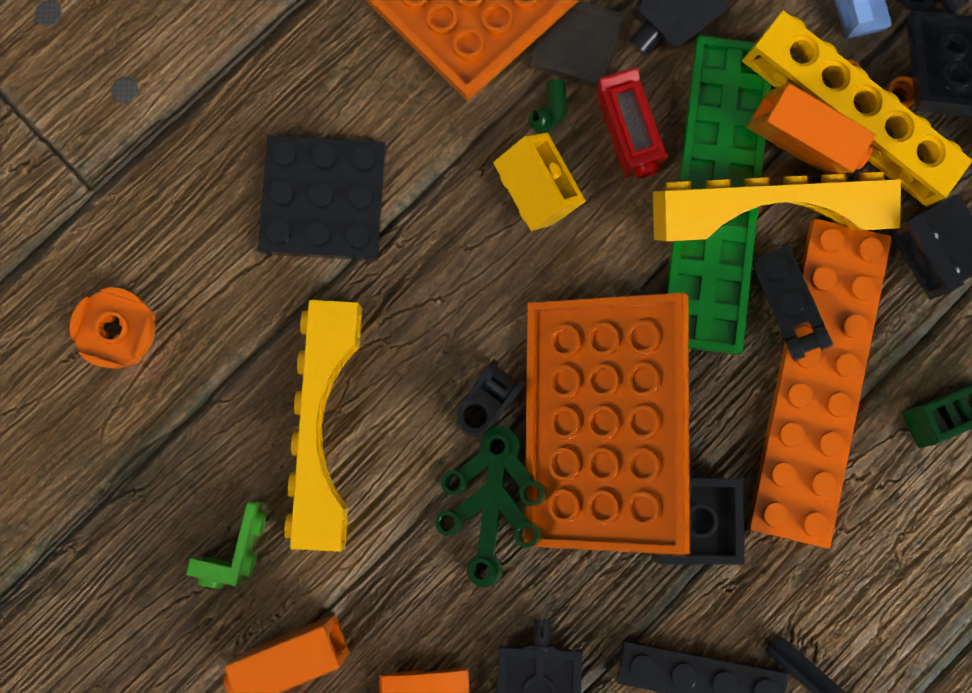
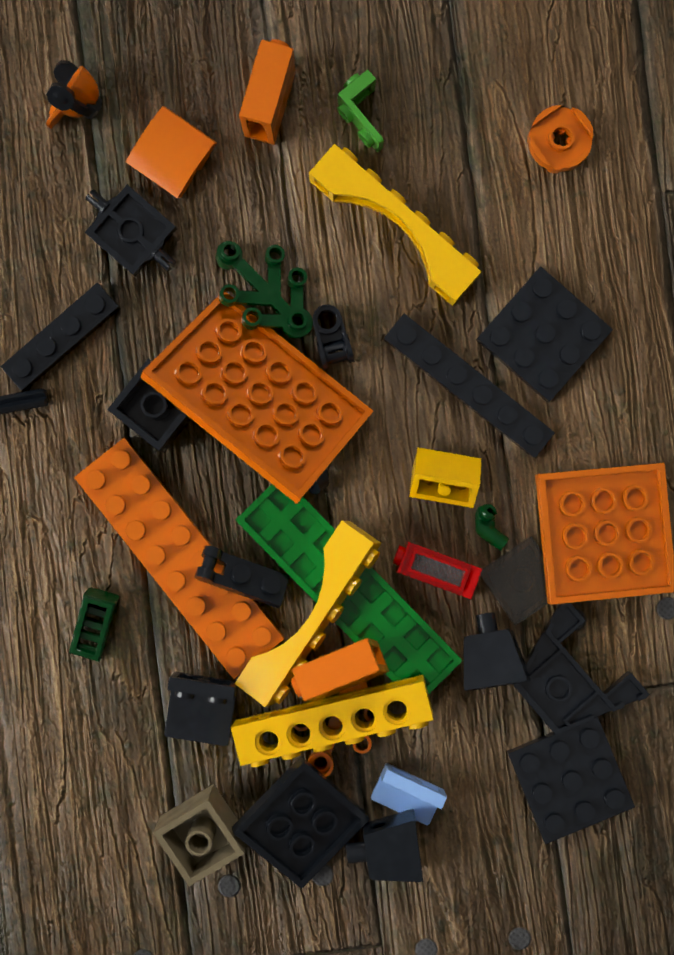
camera: 135 degrees right, 5 degrees up
none -> black plate [384,313,555,458]

